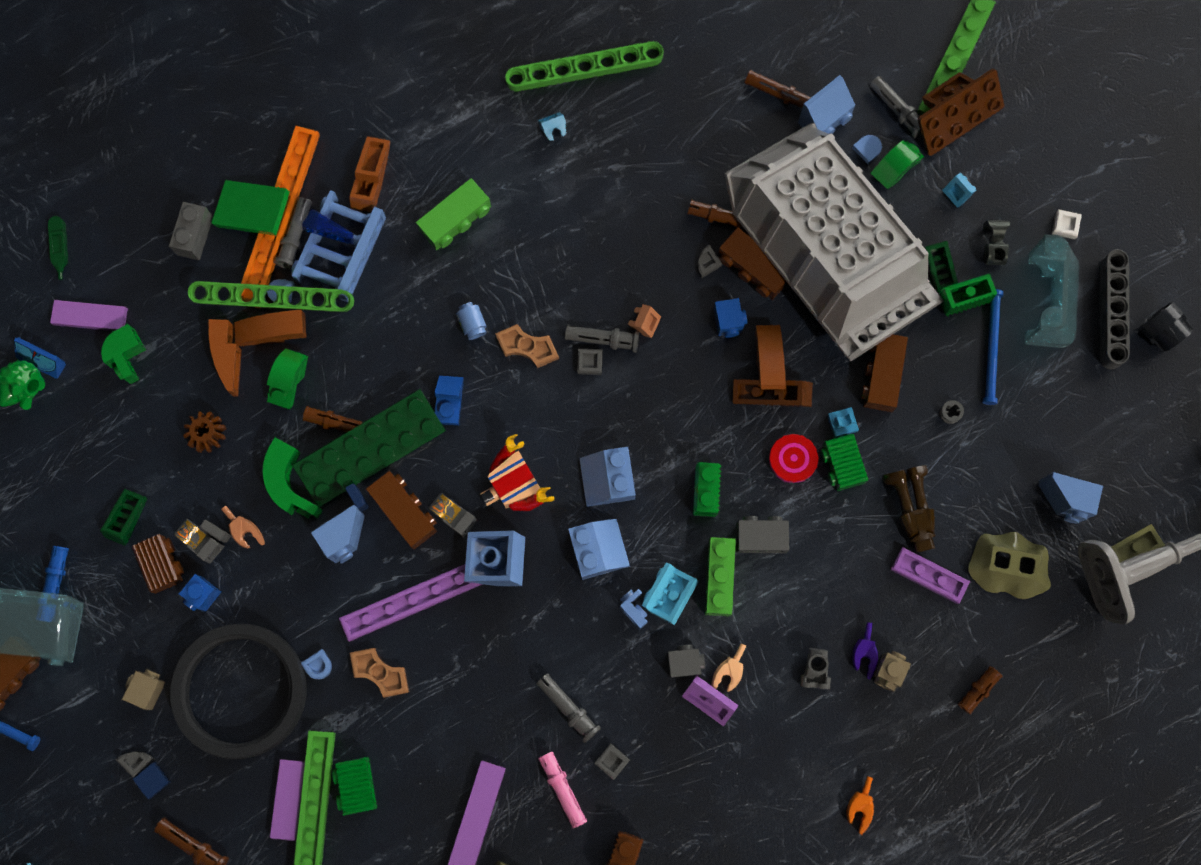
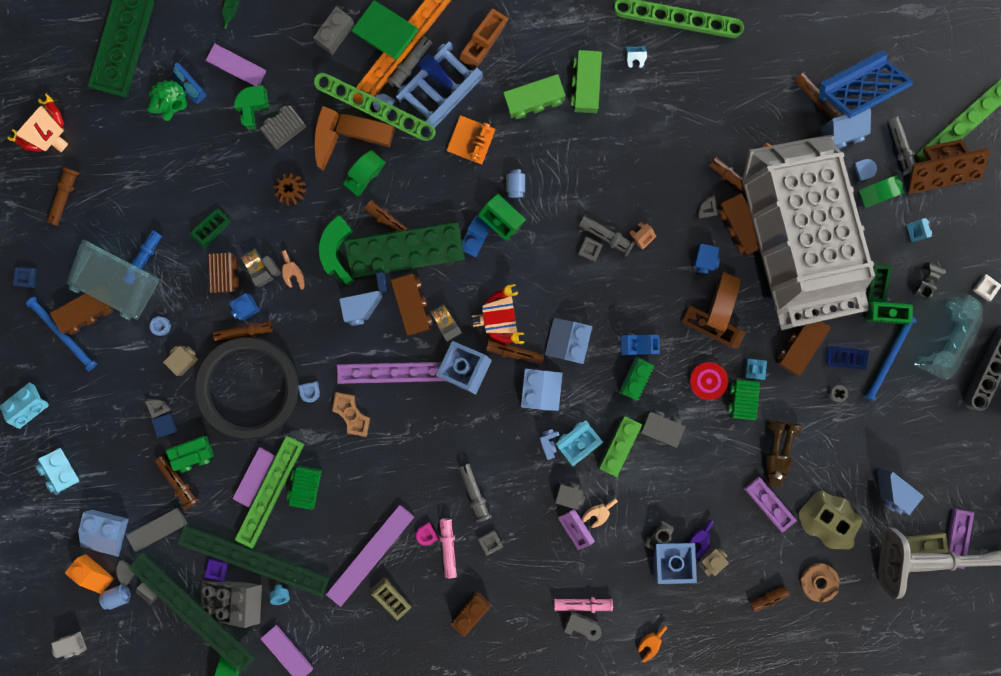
camera: 20 degrees right, 10 degrees up
medium nougat tile [495,324,559,368] -> none
none -> medium blue tile [150,316,171,336]
none -> green brick [166,435,214,473]
none -> reddish brown pin [213,320,273,343]
none -> dark grey brick [260,106,307,149]
none -> dark pink tile [416,522,439,545]
none -> orange hinge [447,115,496,165]
none -> green brick [478,194,526,241]
none -> reddish brown pin [486,339,544,366]
none -> bright pink pin [555,597,613,613]
none -> dark grey leg [563,611,602,641]
none -> bright green brick [571,50,602,113]
none -> blue brick [620,335,660,355]
none -> medium blue slope [653,543,697,584]
none -> medium nougat tile [800,563,840,602]
none -> blue fence [819,50,913,119]
none -> clear blue slope [827,346,869,370]
none -> medium lavender tile [945,508,974,569]

